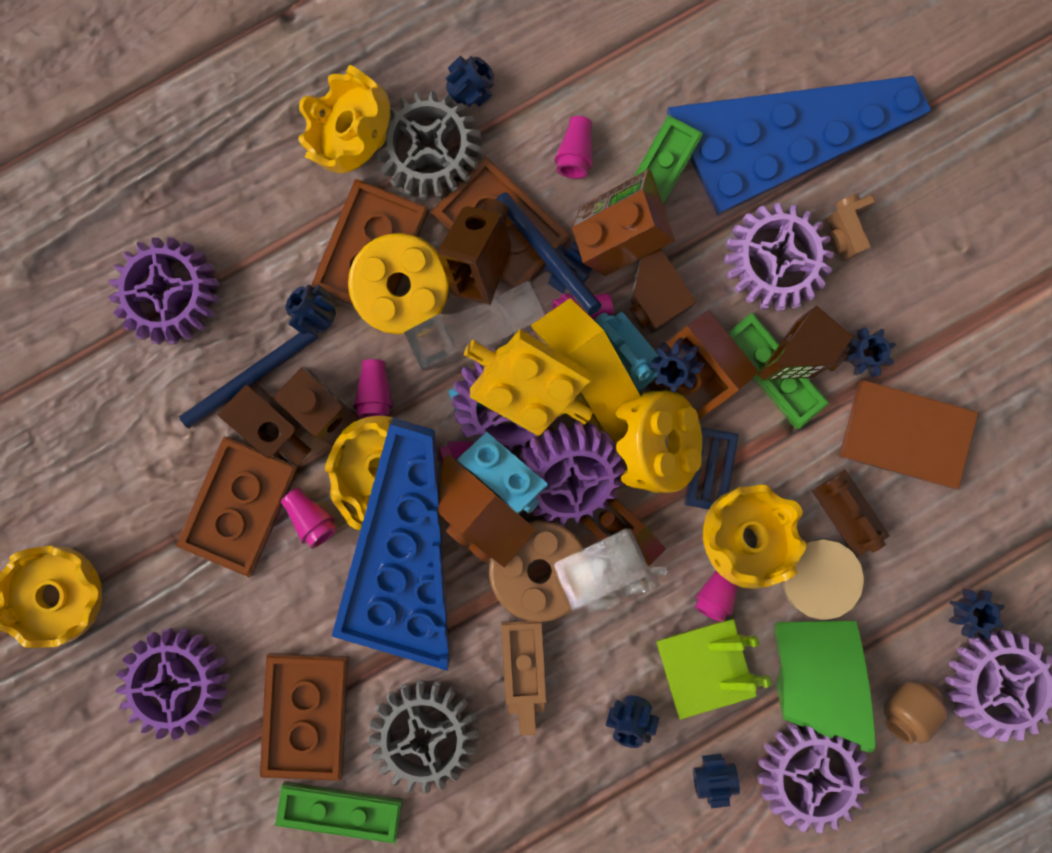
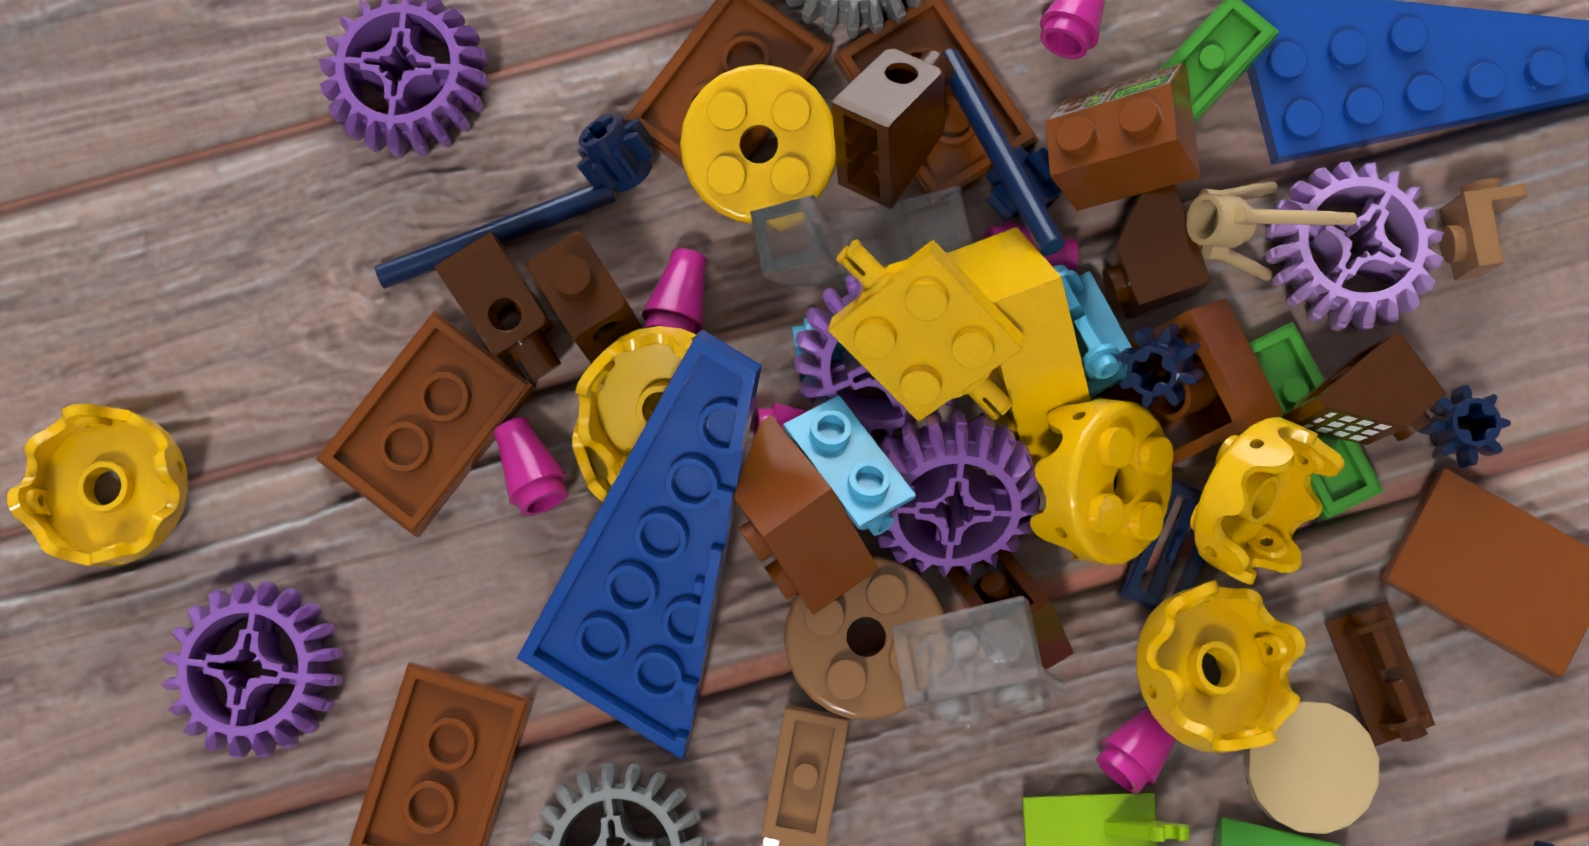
camera: 20 degrees right, 5 degrees down
none -> tan plant [1186,181,1358,281]
none -> yellow plate [1190,417,1345,585]

